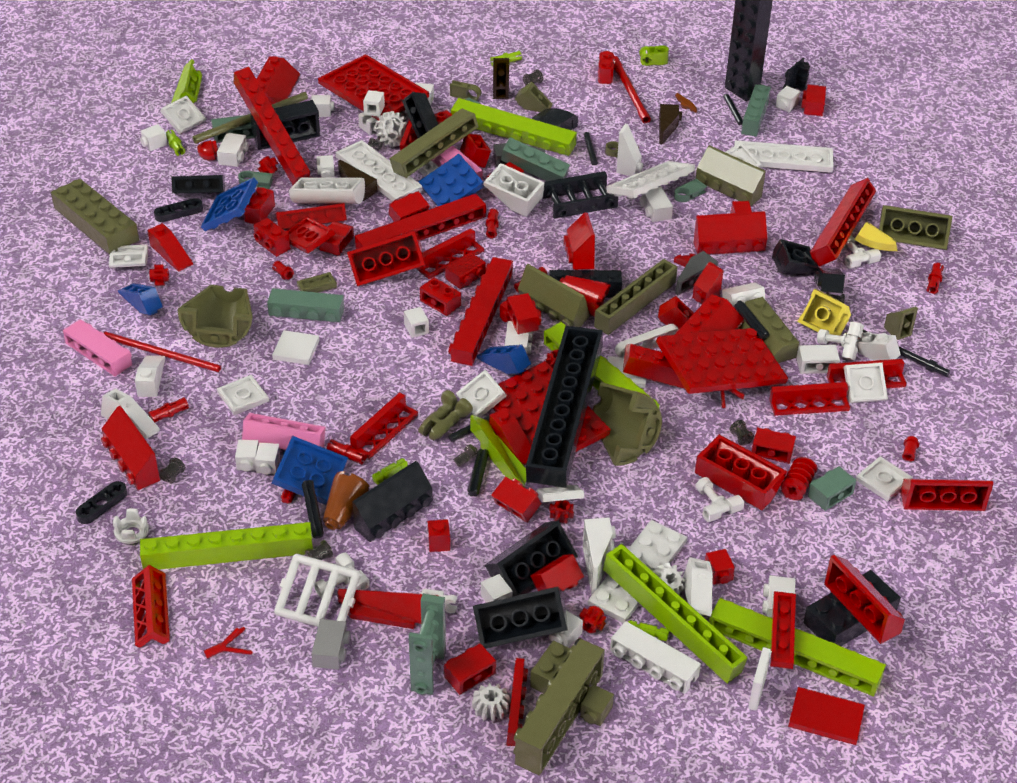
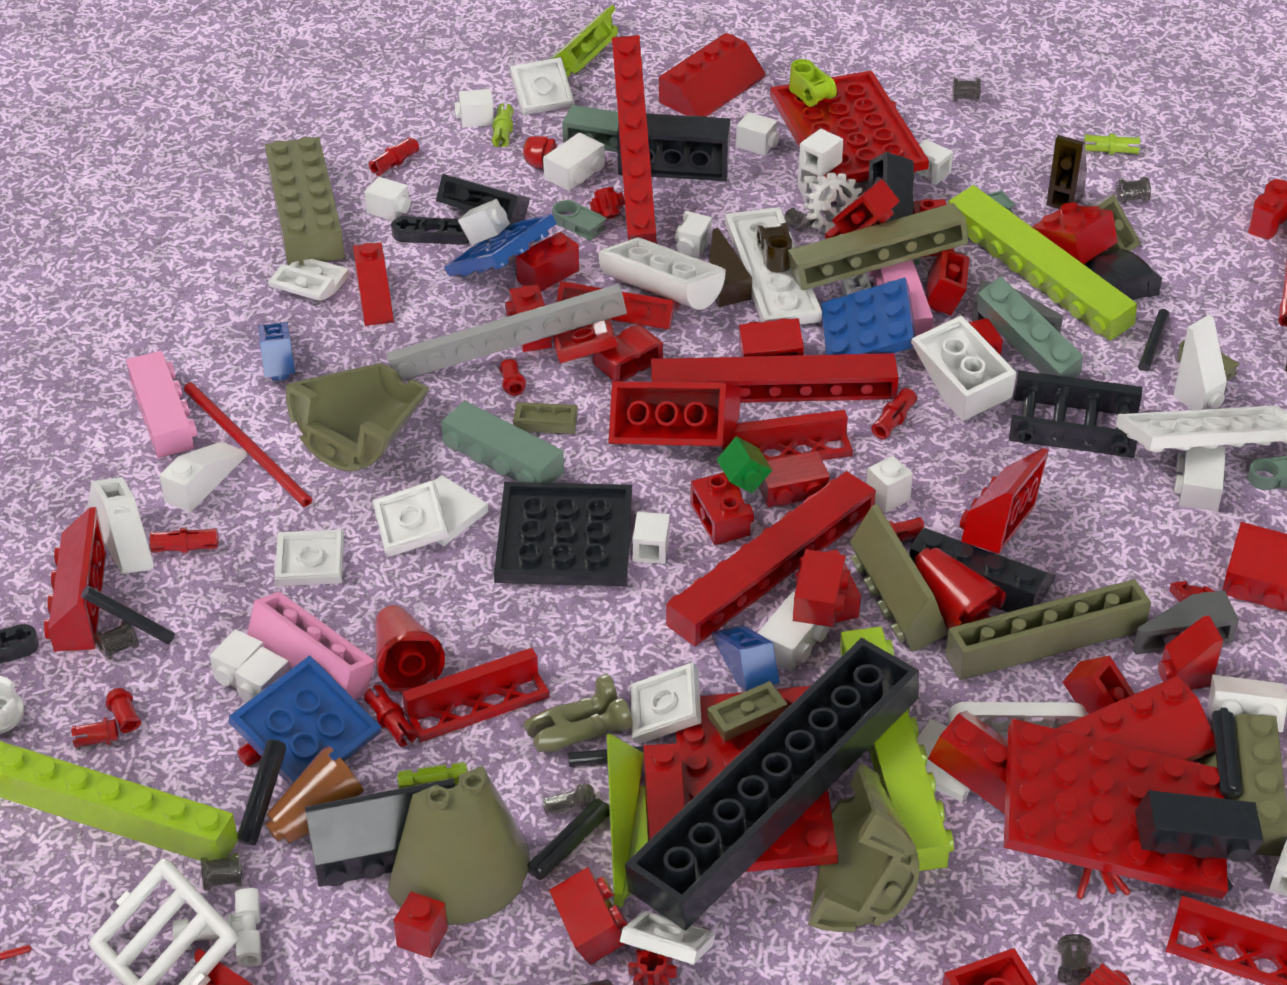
camera: 30 degrees right, 0 degrees up
red gear [149,264,169,286] -> none
olive piece [192,92,308,144] -> none
olive piece [450,80,482,101] -> none
none -> red pin [71,717,119,749]
none -> black bar [81,586,175,644]
none -> red pin [105,688,141,733]
none -> white brick [364,177,411,221]
none -> red pin [369,136,419,177]
none -> white tile [372,480,450,557]
none -> red cone [375,605,445,693]
none -> light grey plate [386,284,627,380]
none -> olive cone [387,765,530,925]
none -> white brick [458,199,510,245]
none -> black plate [494,482,632,586]
none -> olive plate [707,681,788,741]
none -> green brick [716,436,773,493]
none -> dark brown piece [756,223,792,273]
none -> lime piece [789,59,837,107]
none -> red brick [832,179,900,234]
none -> white brick [866,455,913,513]
none -> clear smoke bush [952,78,981,102]
none -> red brick [1032,202,1118,264]
none -> black brick [1135,790,1264,862]

